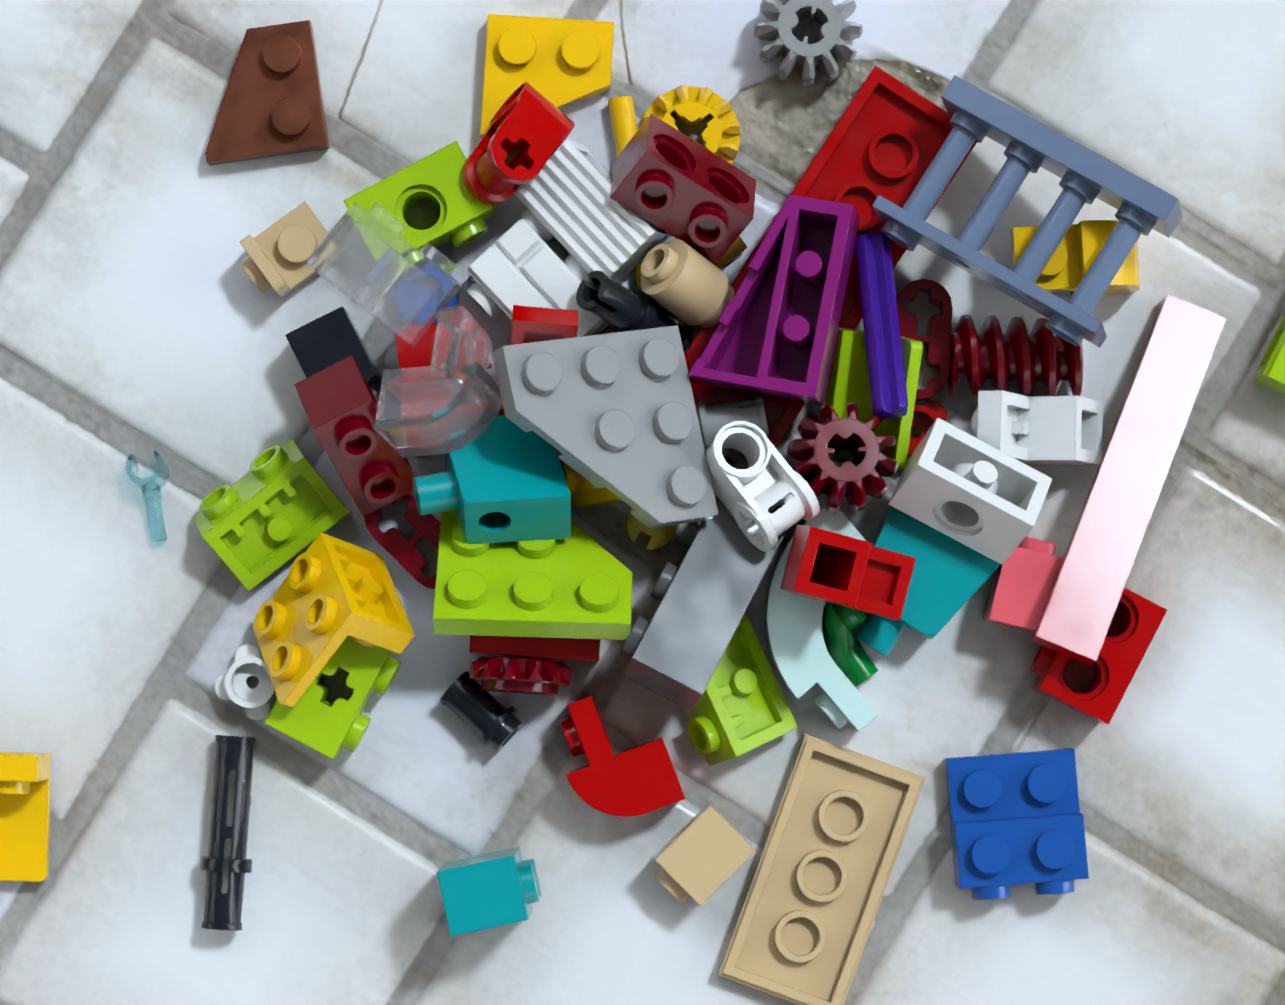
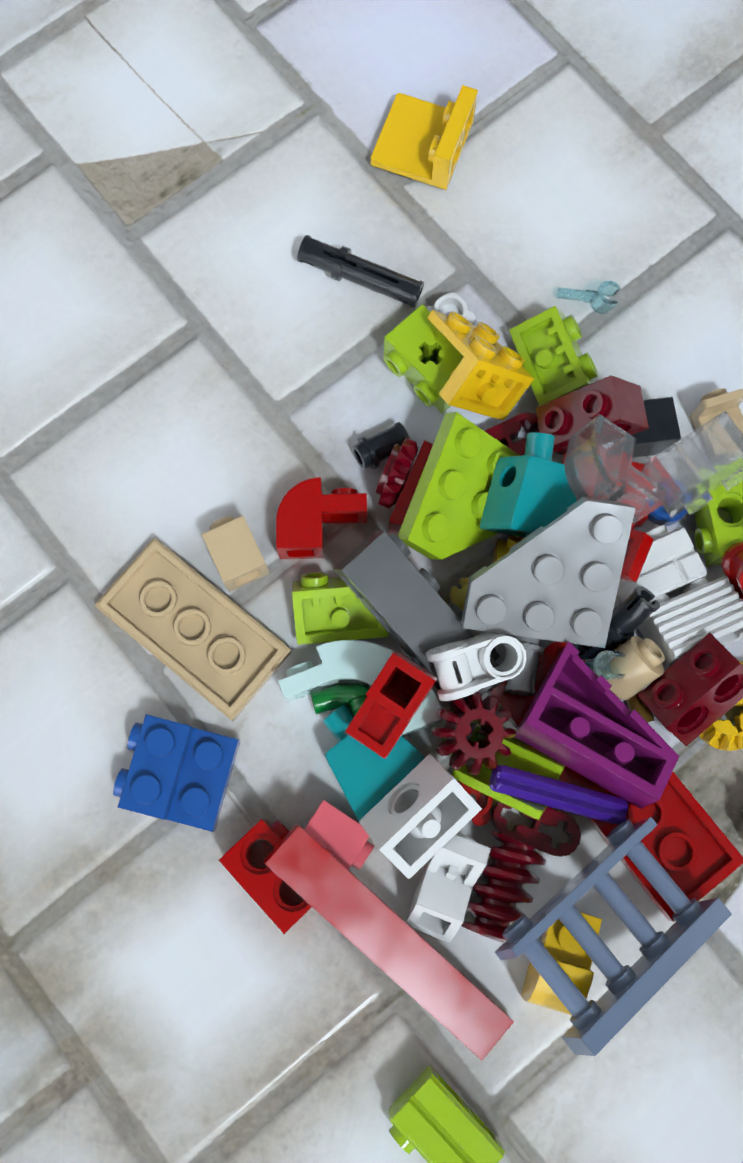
camera: 110 degrees right, 10 degrees down
teal brick [437,847,542,937] -> none
none -> clear light blue hand [582,650,626,680]

